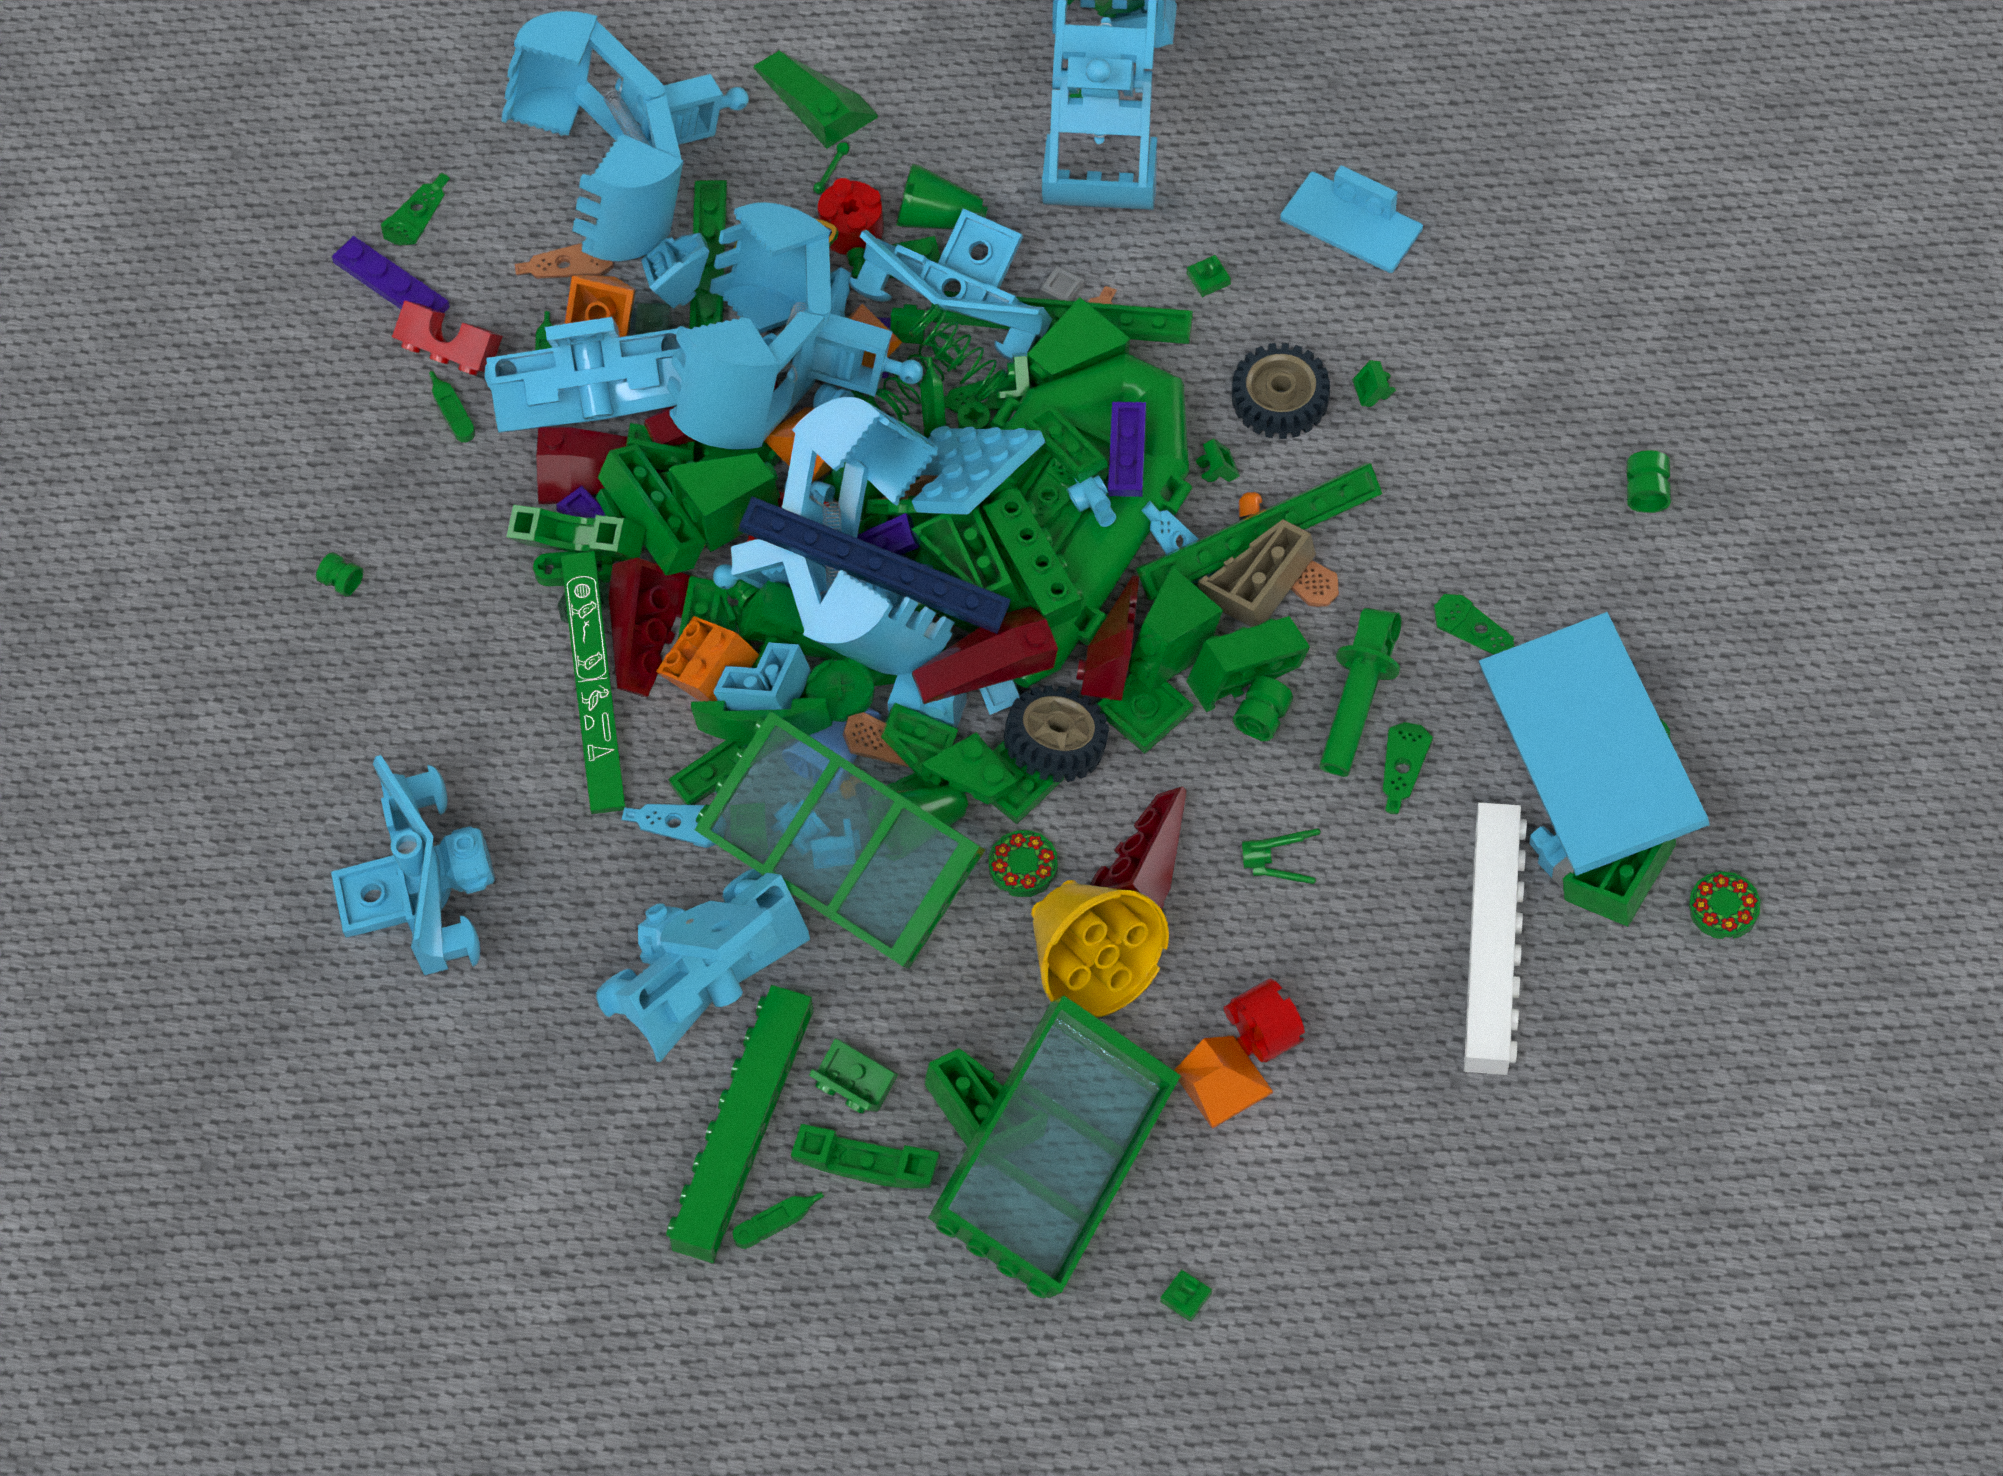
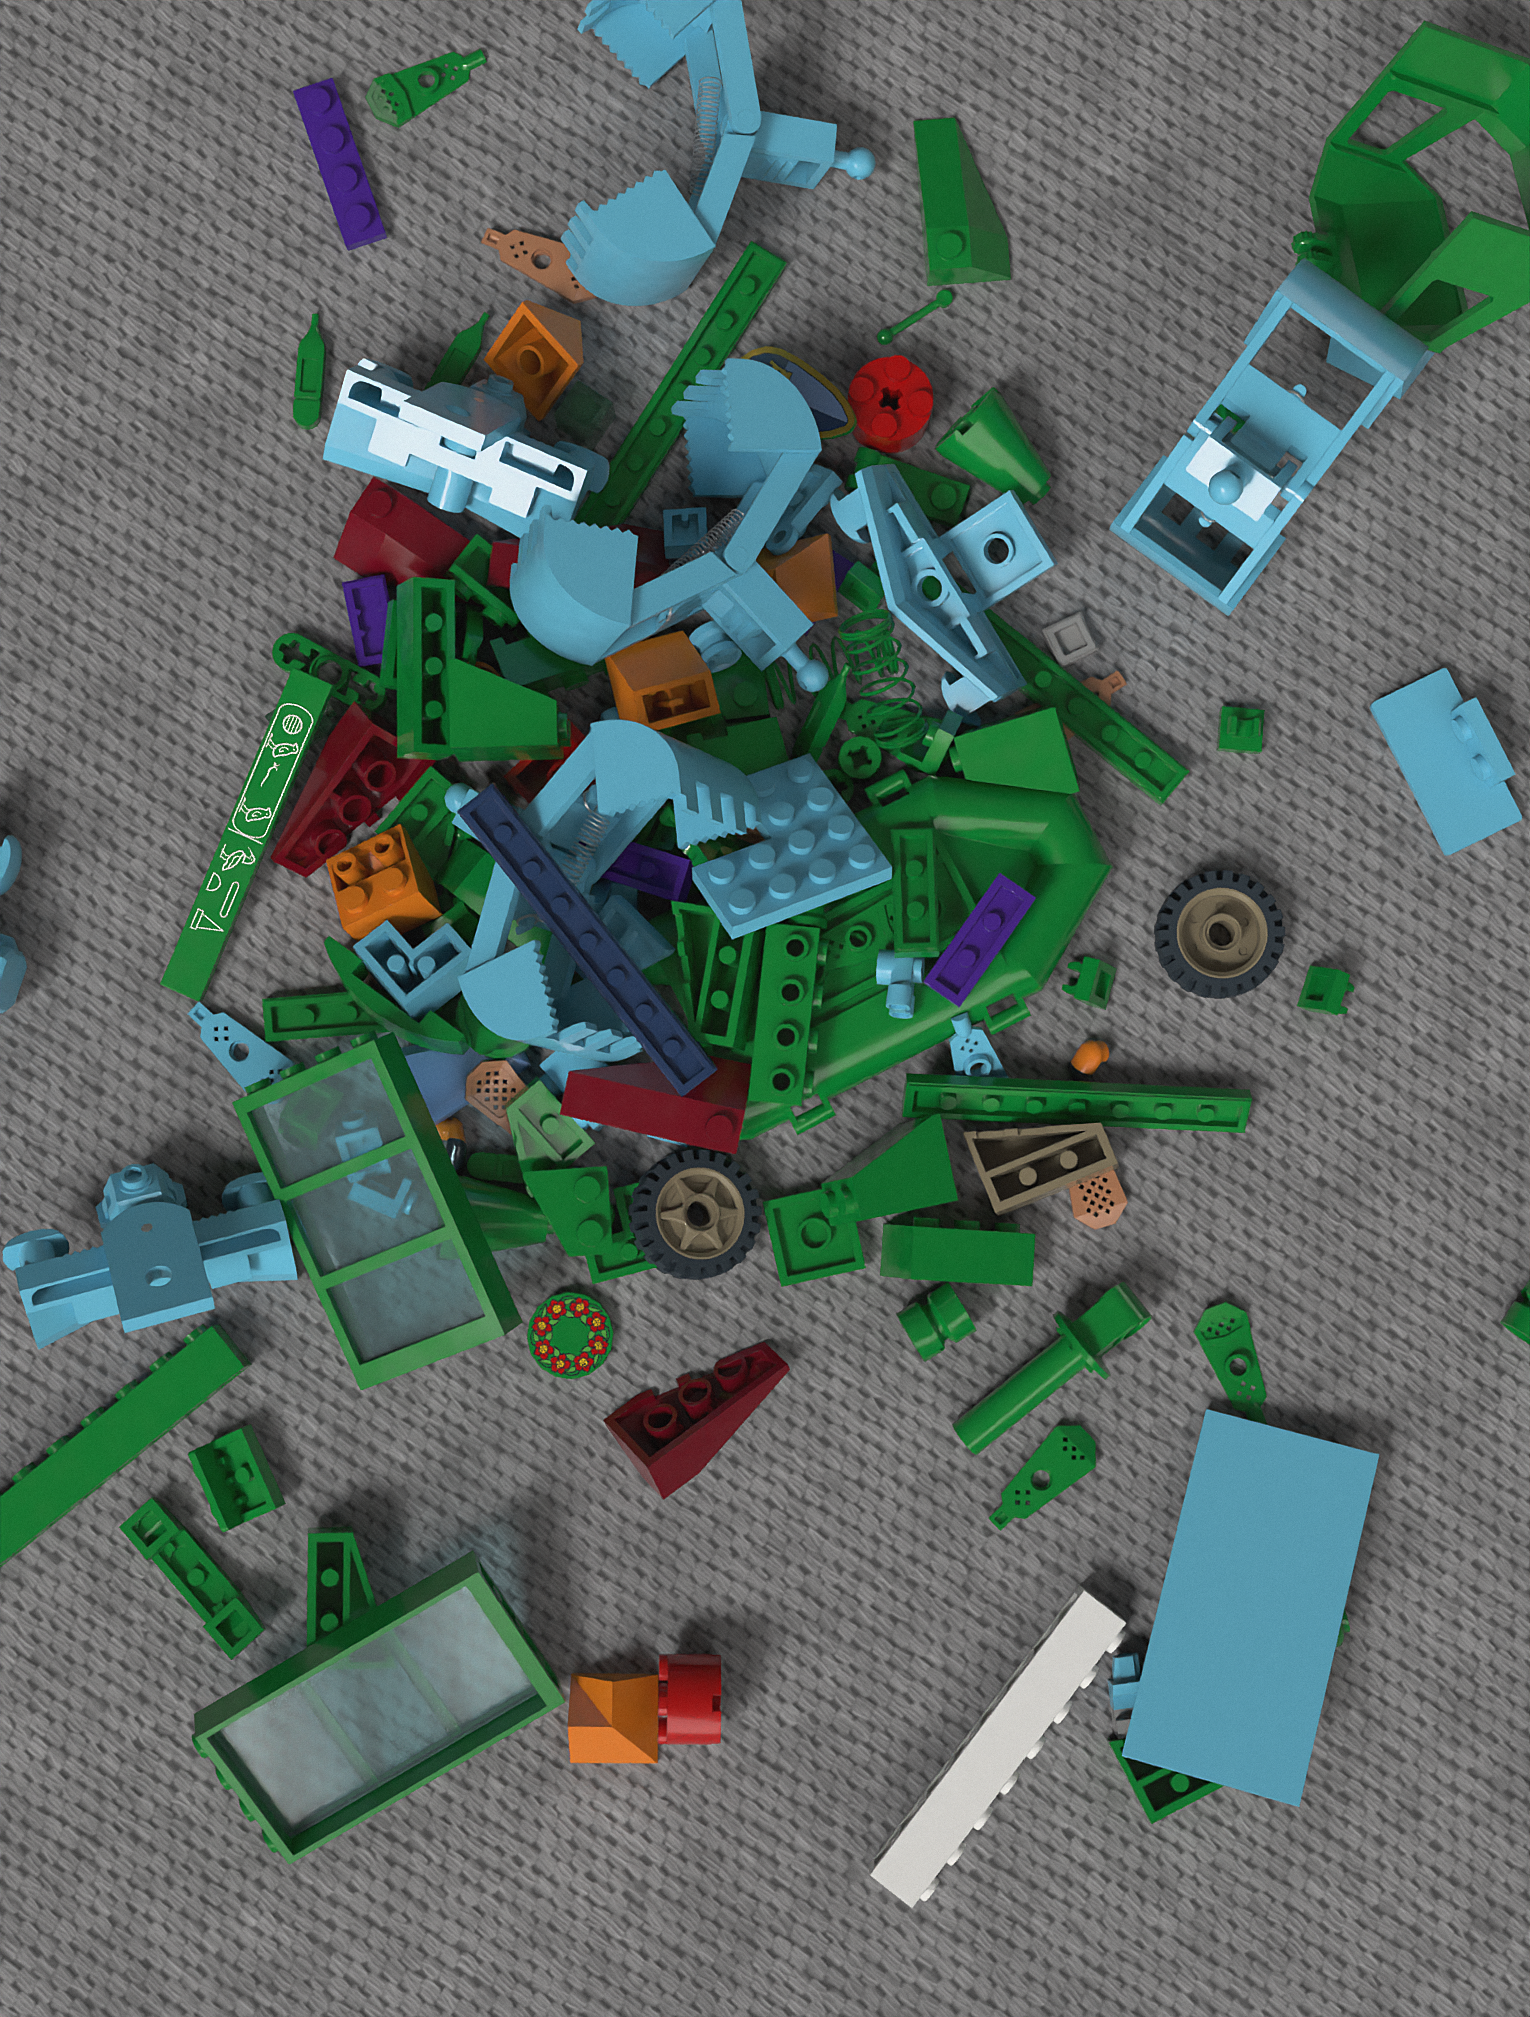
camera: 30 degrees right, 25 degrees up
green wheel [316,552,364,597] -> none
arch [392,300,503,376] -> none
green arch [506,505,646,559] -> none
medium azure wedge [641,233,709,309] -> none
green piece [733,1192,824,1249] -> none
yellow cone [1031,880,1169,1018] -> none
dark red wedge [1076,575,1139,701] -> none
green tile [1160,1269,1212,1322] -> none
green plant [1242,828,1321,884] -> none
tile [1689,871,1761,939] -> none

